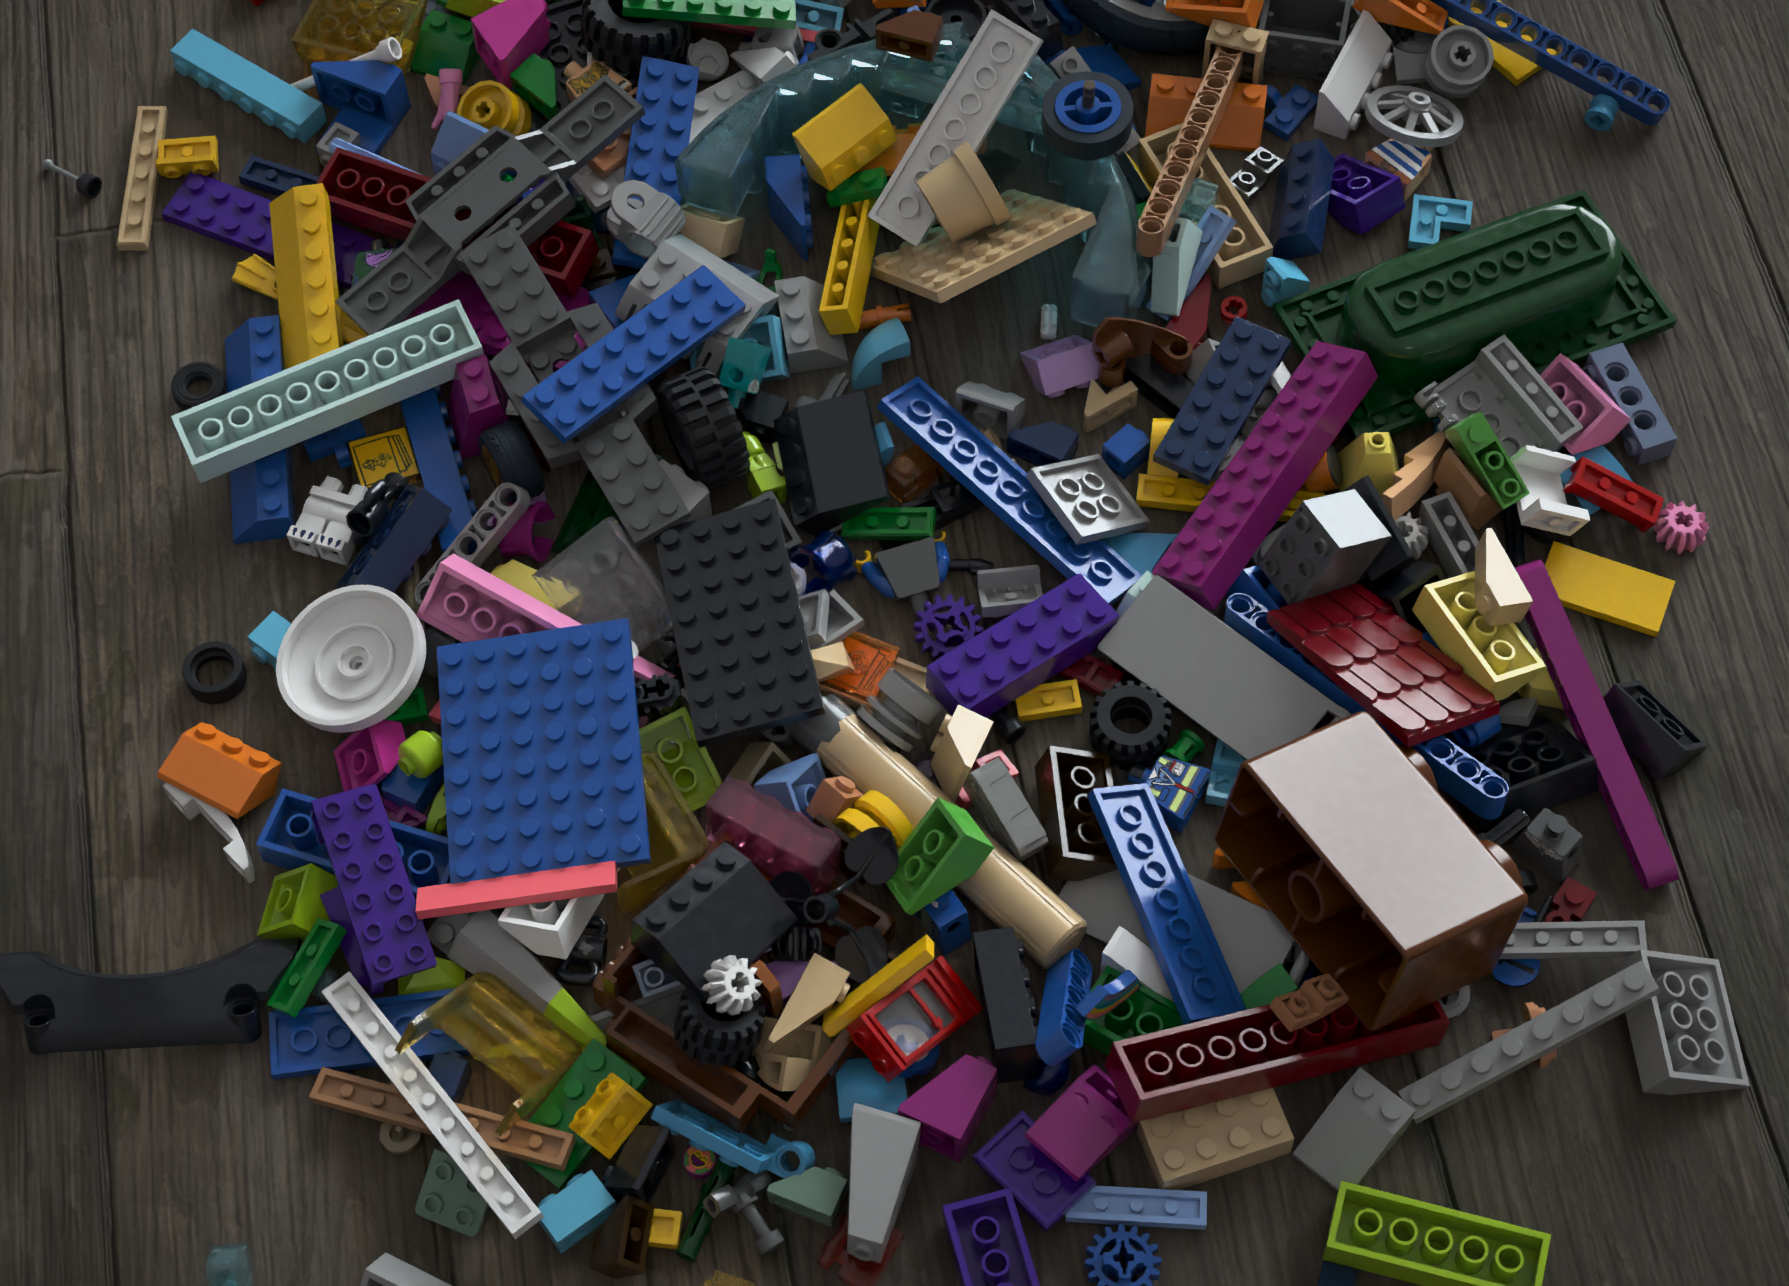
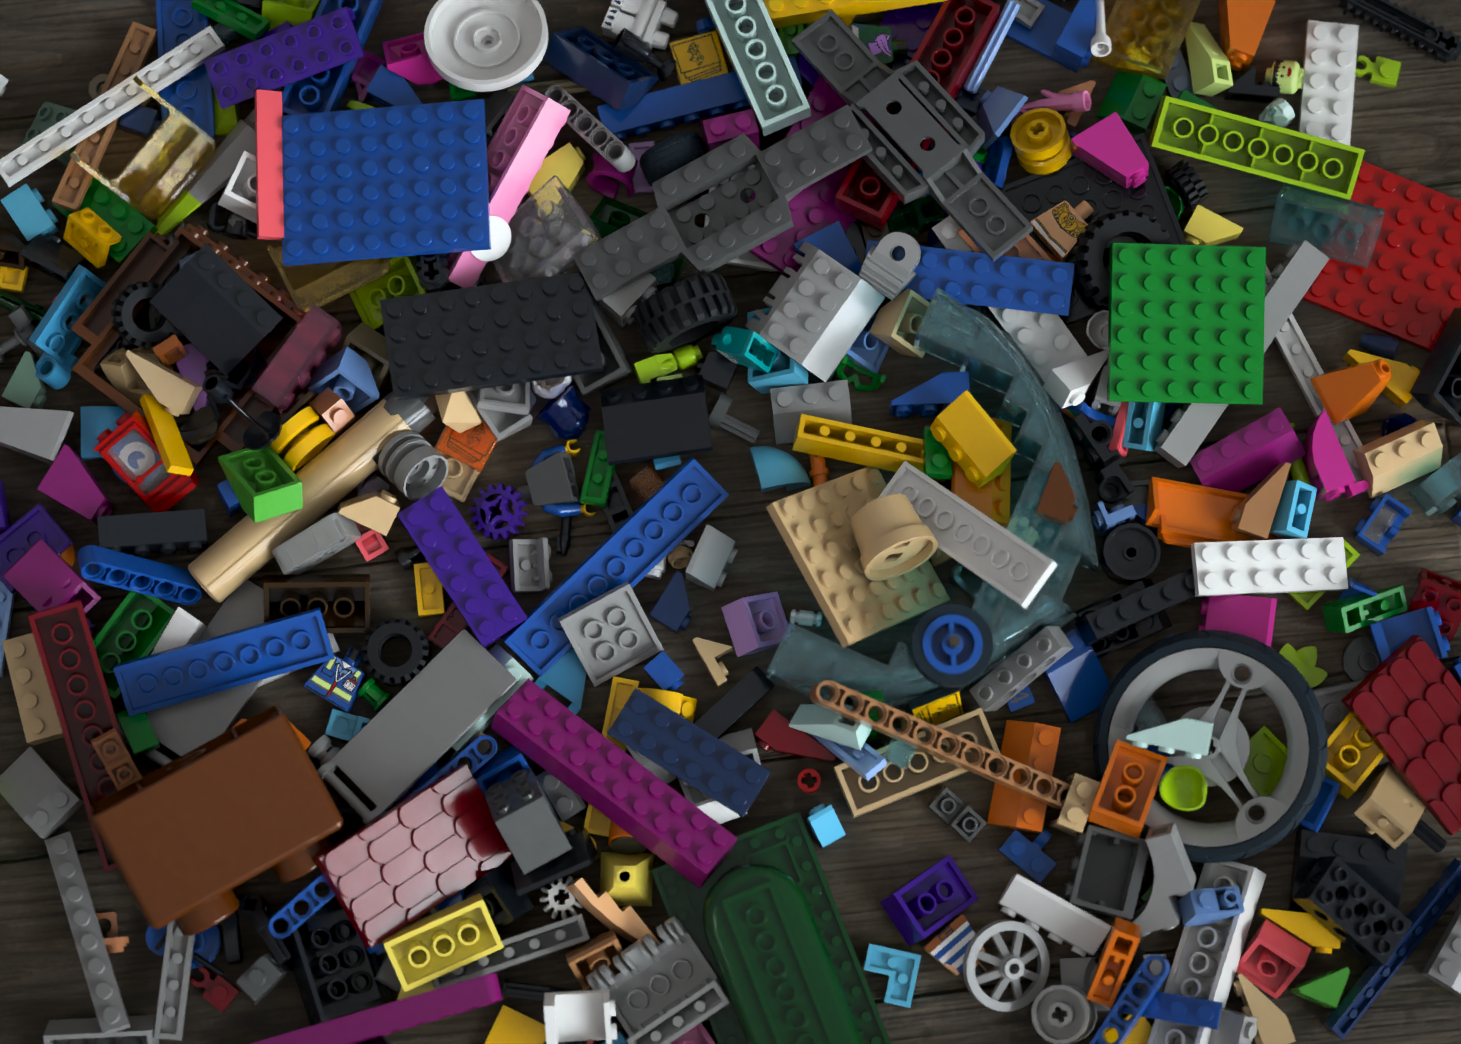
camera: 90 degrees right, 20 degrees up
lime head [397,730,443,779] -> none
green slope [510,53,558,120] -> none
blue plate [522,265,746,444] -> none
white gear [702,955,763,1016] -> none
blue tile [1076,970,1141,1020] -> none
reddish brown panel [1092,317,1193,387] -> none
dark blue slope [1269,138,1335,260] -> none
bright green slope [1445,412,1530,510] -> none
tan slope [1475,528,1533,626] -> none

